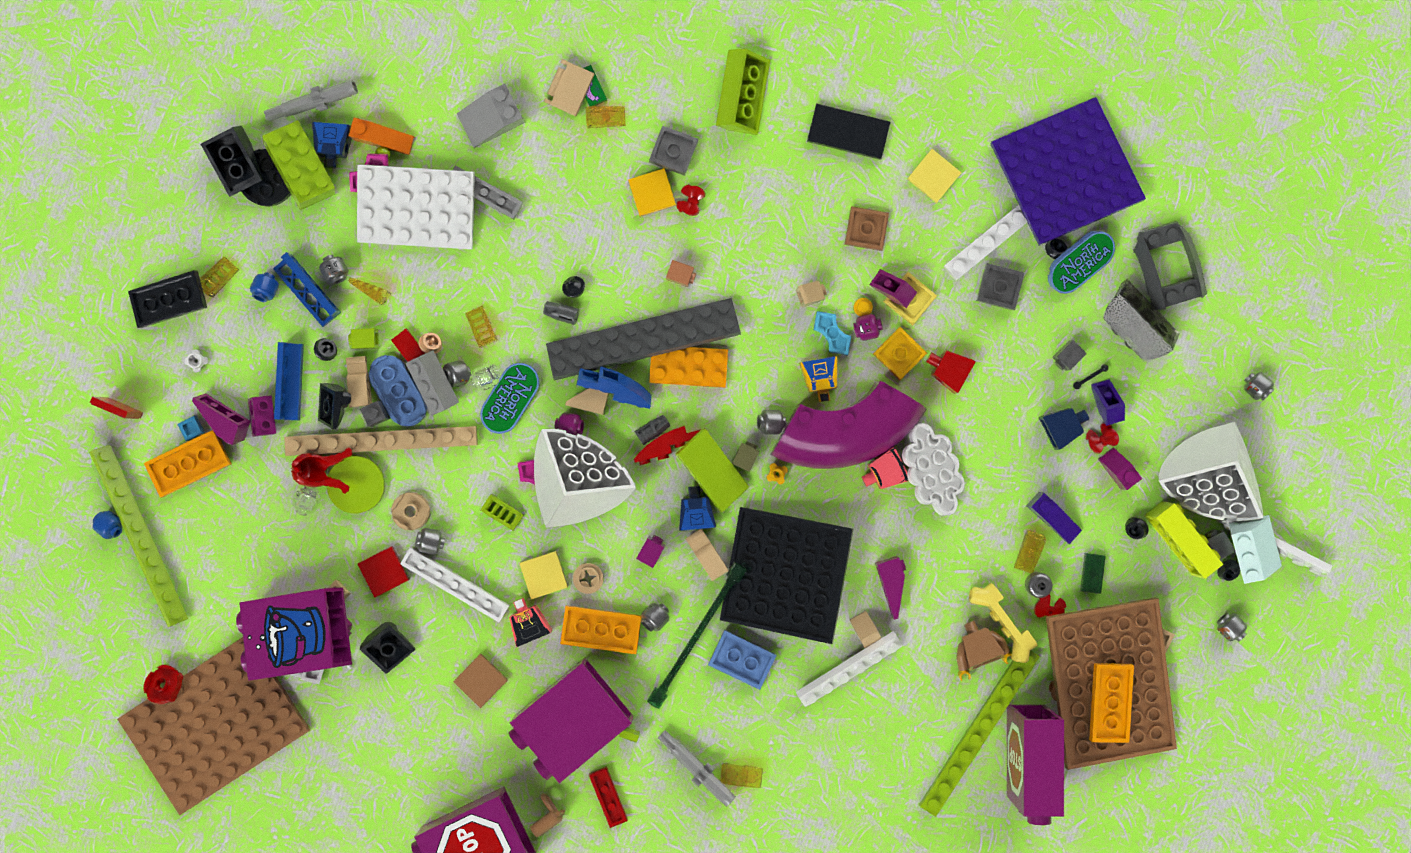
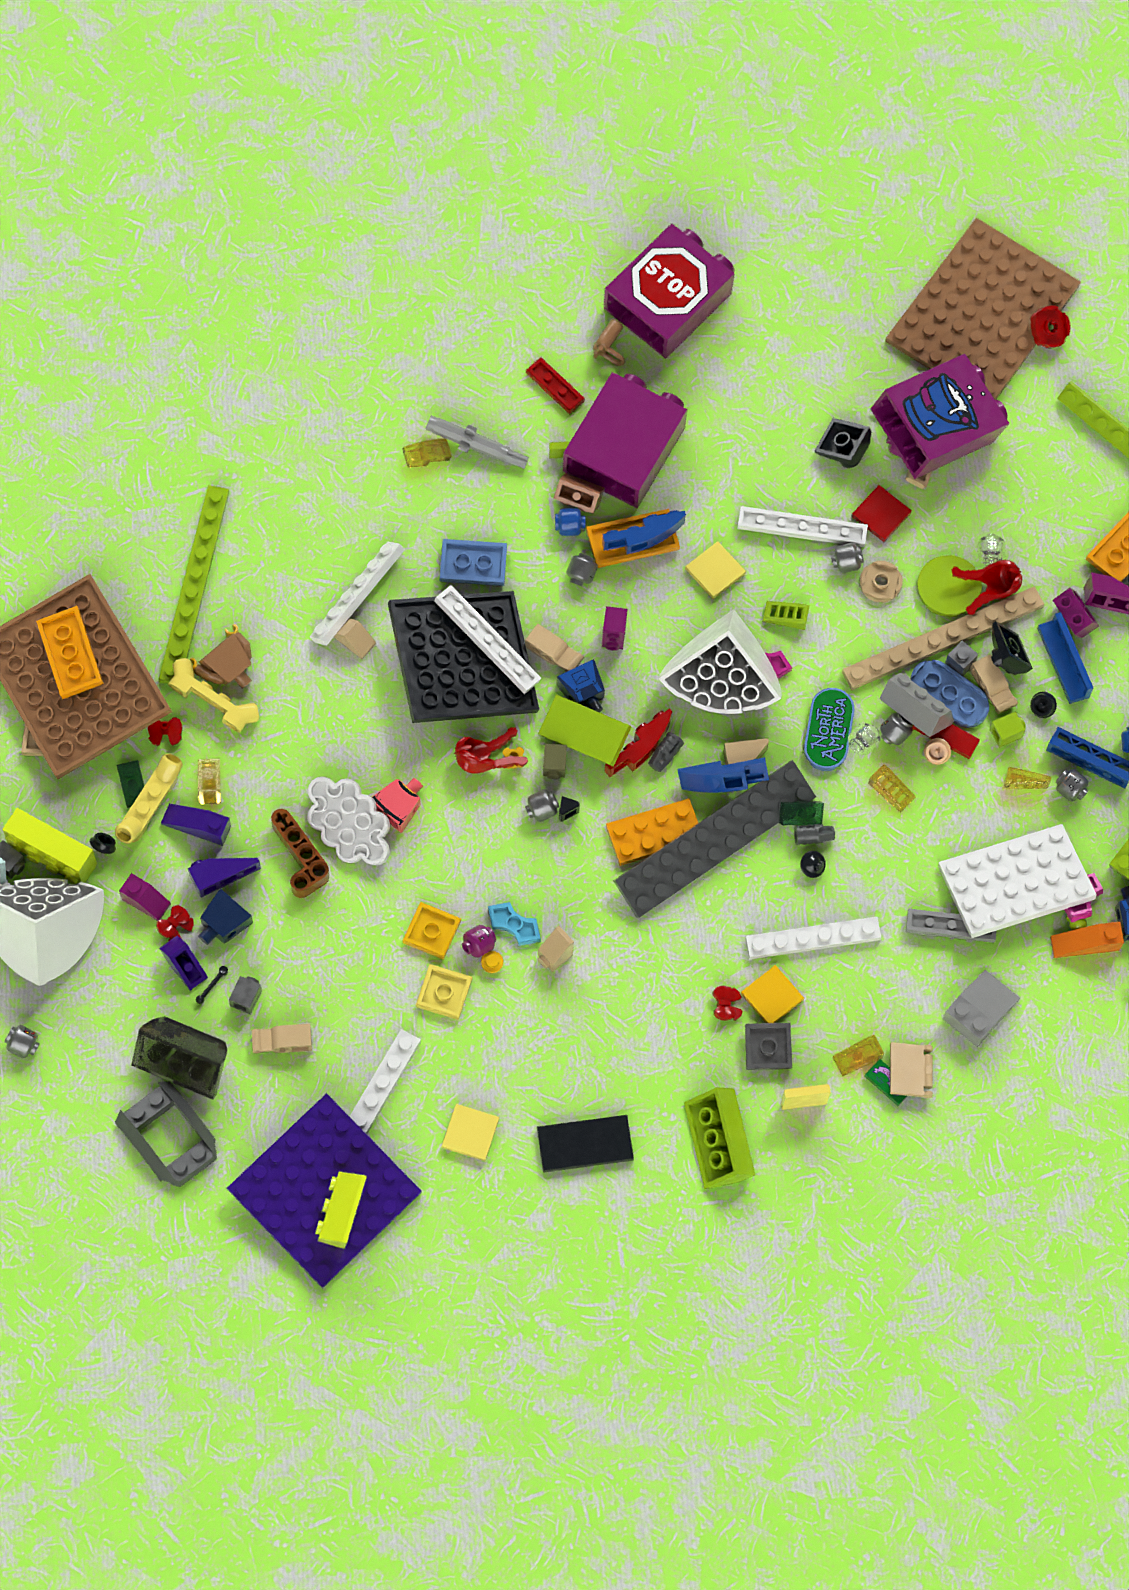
camera: 155 degrees right, 20 degrees down
medium nougat tile [453,654,508,708] -> none
torso [509,598,552,647] -> none
magenta head [554,413,584,435] -> none
tan gear [573,563,603,594] -> none
clear green hose [647,562,747,709] -> none
nougat brick [666,260,696,287] -> none
magenta brick [770,381,927,469] -> none
torso [799,356,837,402] -> none
medium nougat tile [844,206,889,251] -> none
magenta slope [869,269,917,308] -> none
magenta slope [875,556,906,620] -> none
red torso [926,351,976,394] -> none
flat silver plate [976,263,1024,310] -> none
magenta brick [1007,705,1064,825] -> none
flat silver head [1025,572,1053,598] -> none
black hat [1045,239,1068,259] -> none
tile [1048,231,1115,294] -> none
none -> light yellow plate [115,754,183,844]
none -> dark purple slope [188,858,261,898]
none -> tan piece [252,1023,312,1053]
none -> dark orange beam [271,809,330,898]
none -> neon yellow slope [315,1172,367,1249]
none -> white plate [434,585,541,694]
none -> red hair [454,727,528,774]
none -> nougat brick [553,473,605,513]
none -> blue head [555,508,585,536]
none -> black slope [559,796,580,822]
none -> blue slope [602,510,686,554]
none -> white plate [745,917,881,960]
none -> clear green plate [779,801,824,826]
none -> light yellow tile [781,1084,831,1110]

